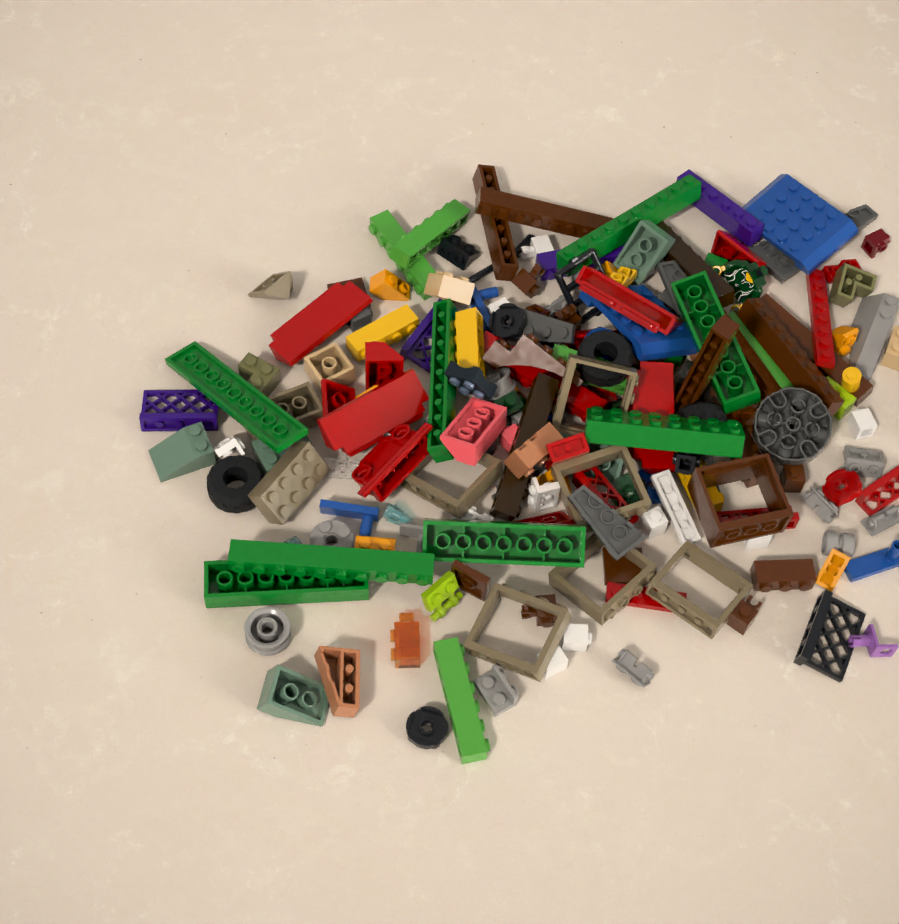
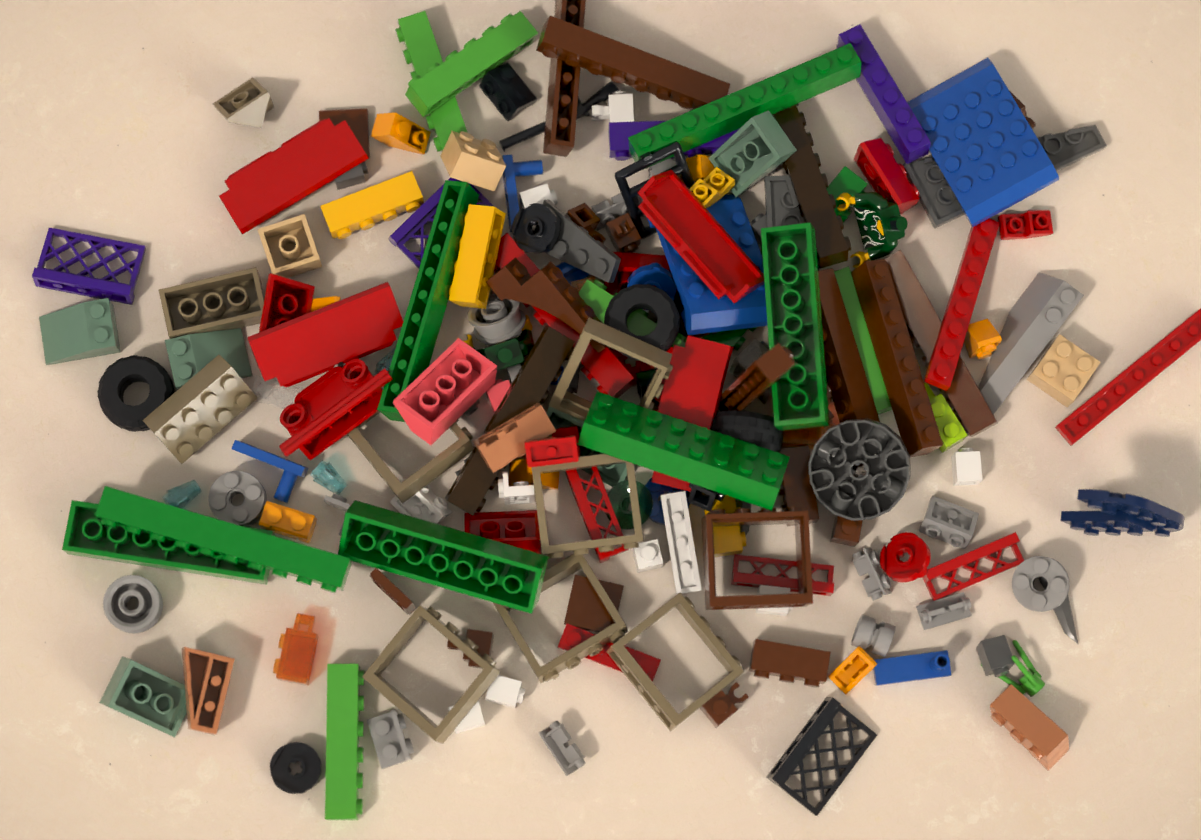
camera: 10 degrees right, 20 degrees up
green plate [165,341,309,454] -> none
white bracket [212,435,245,457] -> none
olive brick [238,352,281,397] -> none
red slope [365,341,404,390] -> none
lime plate [421,571,463,622] -> none
black brick [444,361,498,399] -> none
reddish brown brick [511,263,546,299] -> none
dark grey wing [567,485,648,561] -> none
olive brick [828,263,877,308] -> none
yellow brick [841,367,862,393] -> none
medium lavender bracket [848,624,898,657] -> none
dark red brick [861,228,891,259] -> none

